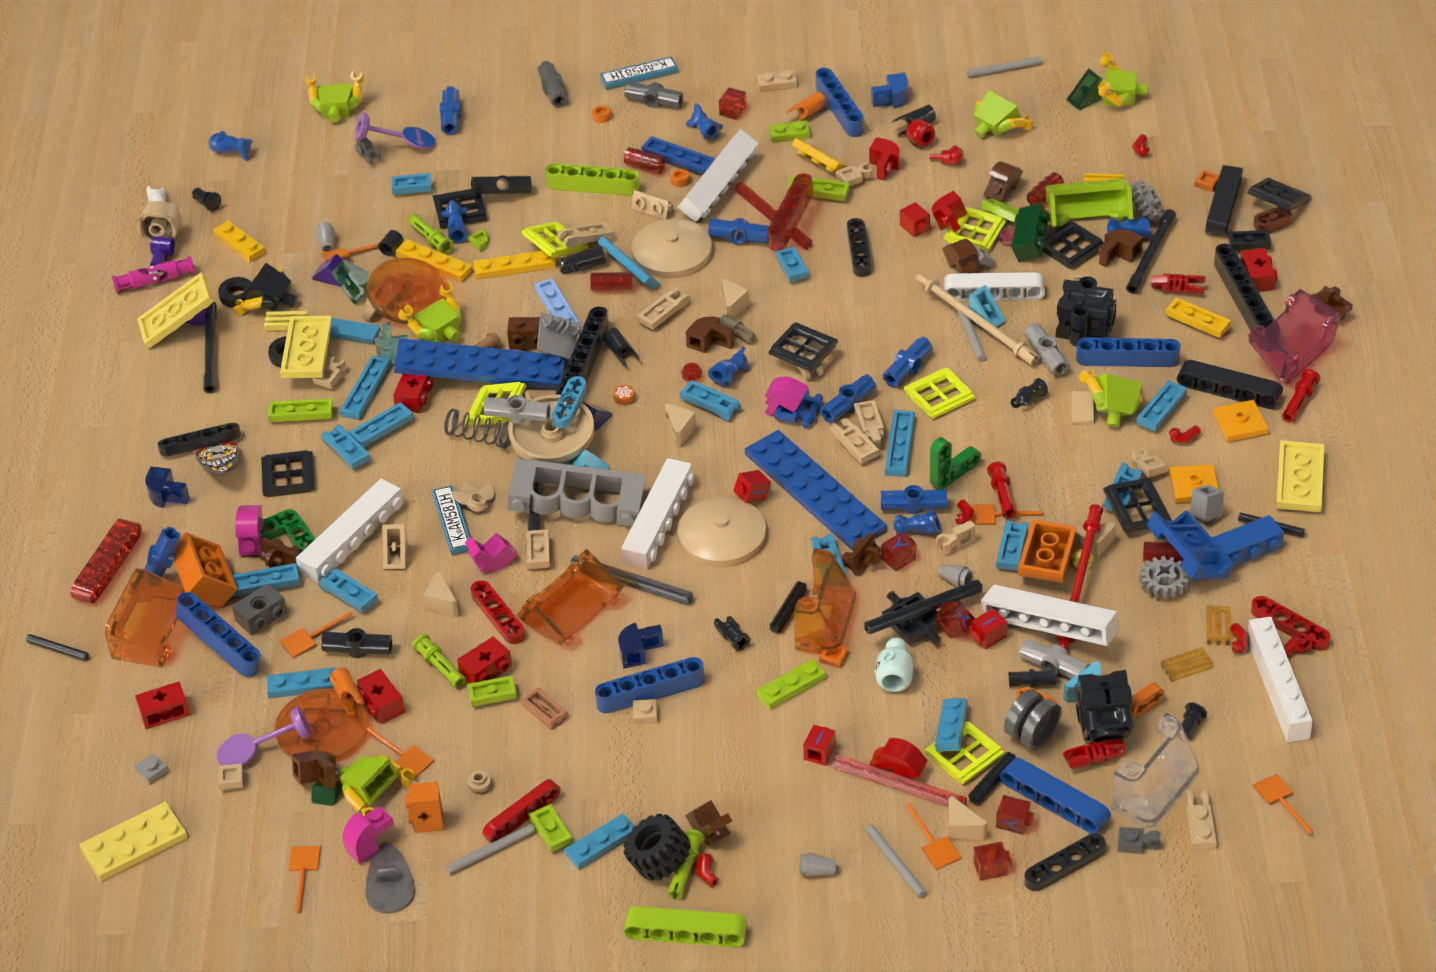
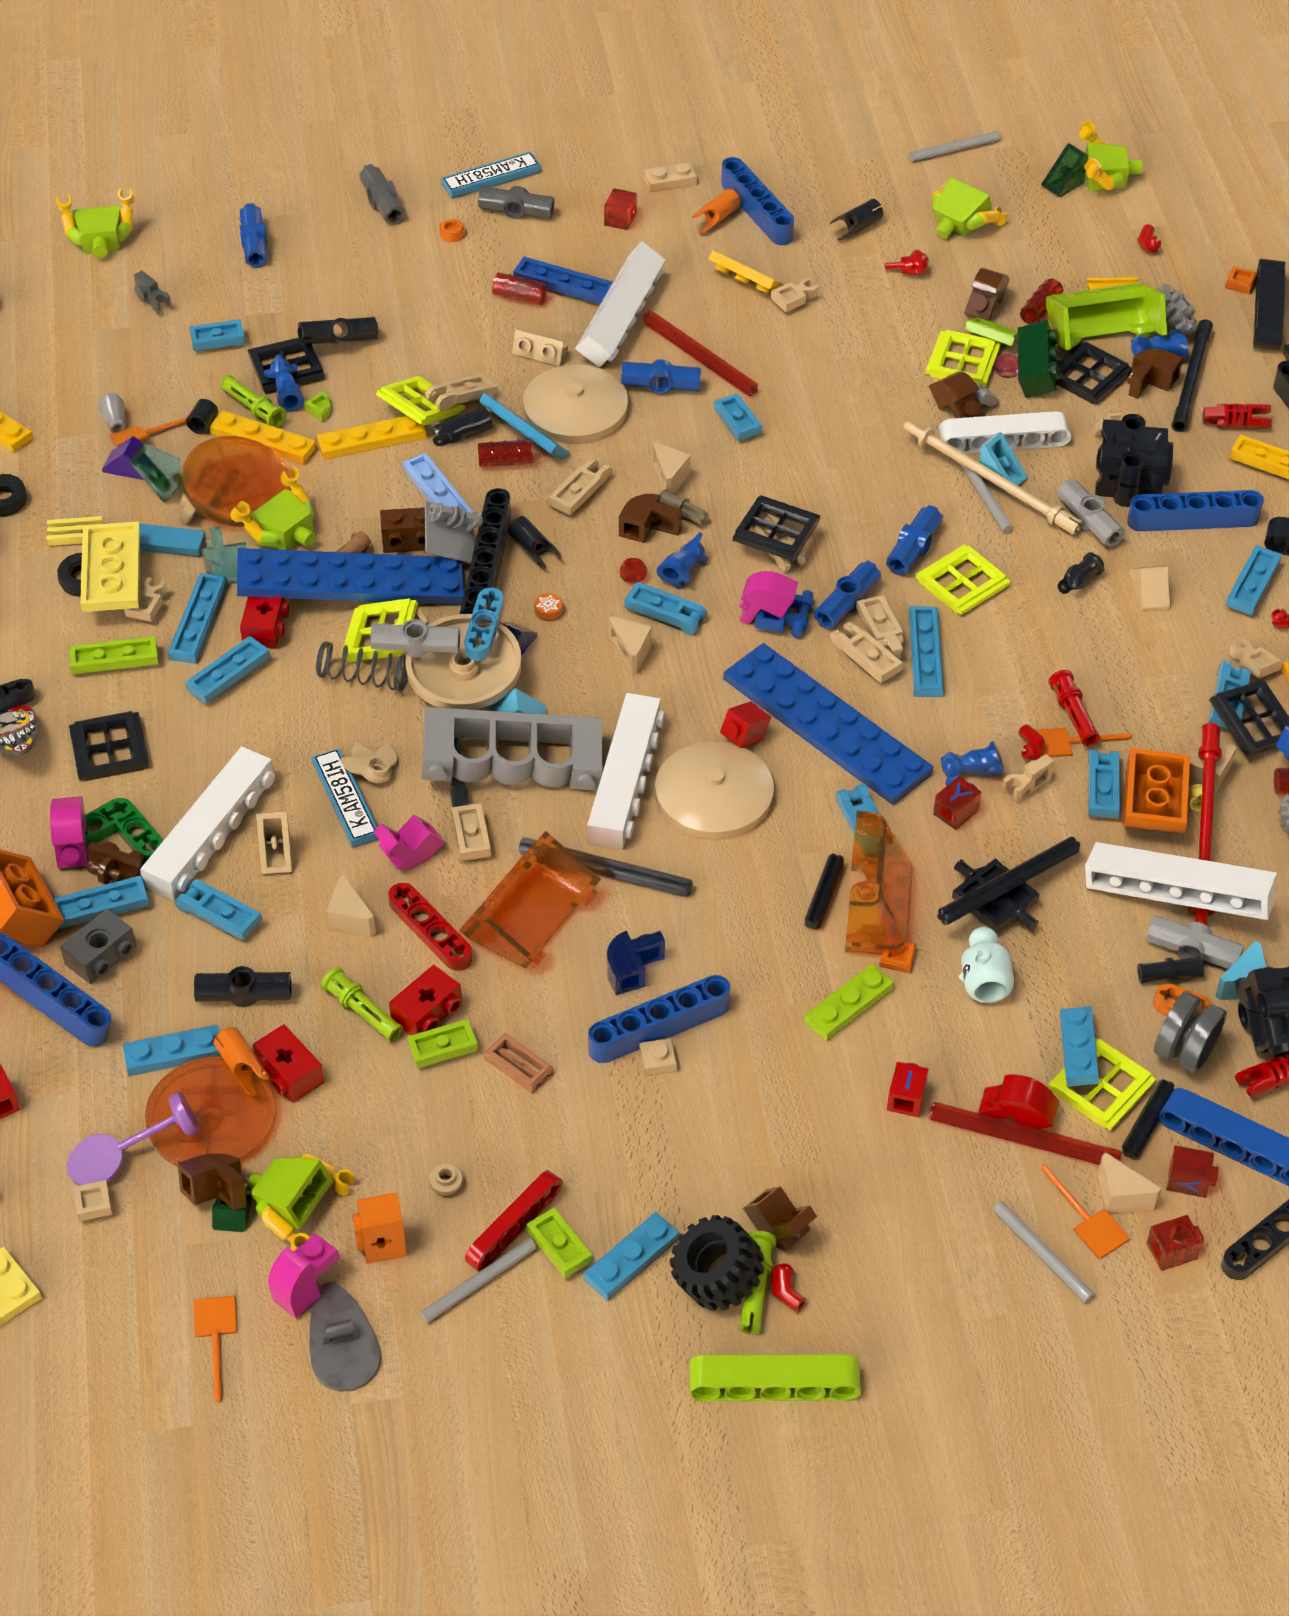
camera: 10 degrees left, 5 degrees up
black torso [233,263,297,316] -> none
orange piece [280,611,353,658] -> none
dark azure plate [321,424,371,470] -> none
medium lavender piece [355,113,435,149] -> none
orange piece [366,727,434,778] -> none
lime beam [545,163,640,196] -> none
orange tile [670,169,690,187] -> none
blue animal [686,103,723,140] -> none
black piece [714,616,751,651] -> none
clear red beam [767,173,813,251] -> none
lime plate [769,120,810,143] -> none
lime plate [787,175,850,201] -> none
light grey cone [799,852,836,876] -> none
reddish brown hips [842,533,882,576] -> none
black beam [847,218,871,277] -> none
red brick [869,137,900,181] -> none
blue brick [871,72,908,109] -> none
blue piece [881,485,947,514] -> none
red brick [900,202,930,237] -> none
red head [906,119,935,147] -> none
green beam [930,437,982,490] -> none
red brick [931,190,968,232] -> none
clear red brick [935,601,975,638] -> none
light grey cone [938,564,973,586] -> none
red brick [971,608,1007,649] -> none
lime torso [1079,369,1143,427] -> none

